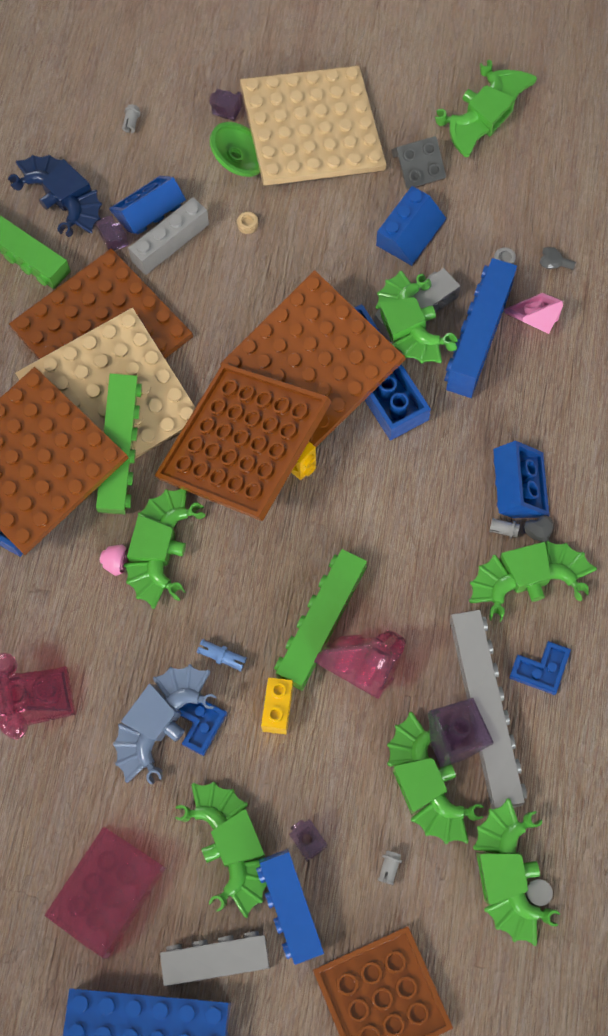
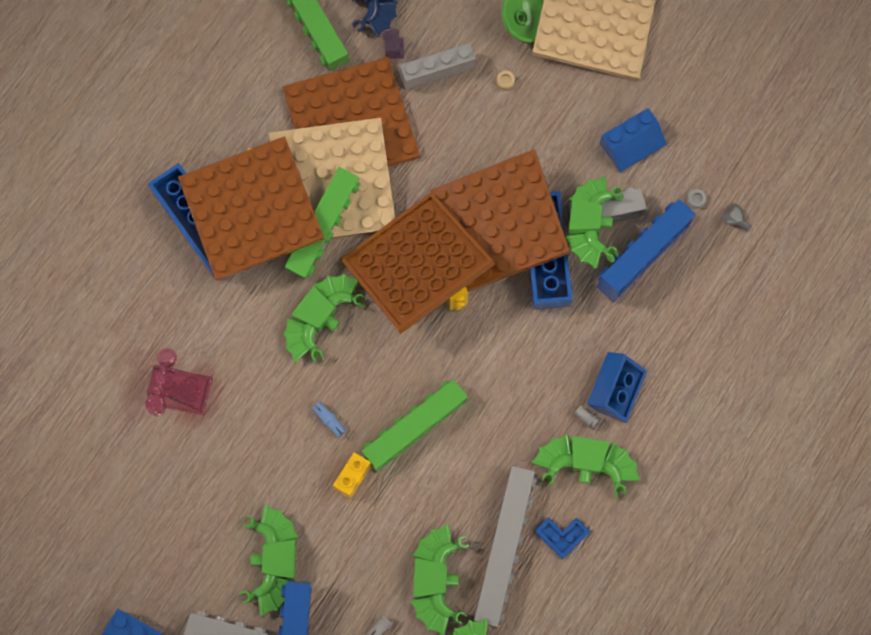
camera: 20 degrees right, 5 degrees up
clear pink slope [44,827,166,959] -> none
bright pink cone [100,544,128,576] -> none
blue slope [109,175,186,234] -> none
sand blue torso [113,664,217,784] -> none
blue tile [179,701,228,757] -> none
clear purple brick [289,819,327,862] -> none
clear pink piece [314,630,406,699] -> none
dark grey bracket [391,136,446,189] -> none
clear purple slope [428,698,494,767] -> none
bright green torso [435,60,537,157] -> none
bright pink slope [504,293,563,334] -> none
dark grey rock [524,515,554,542] -> none

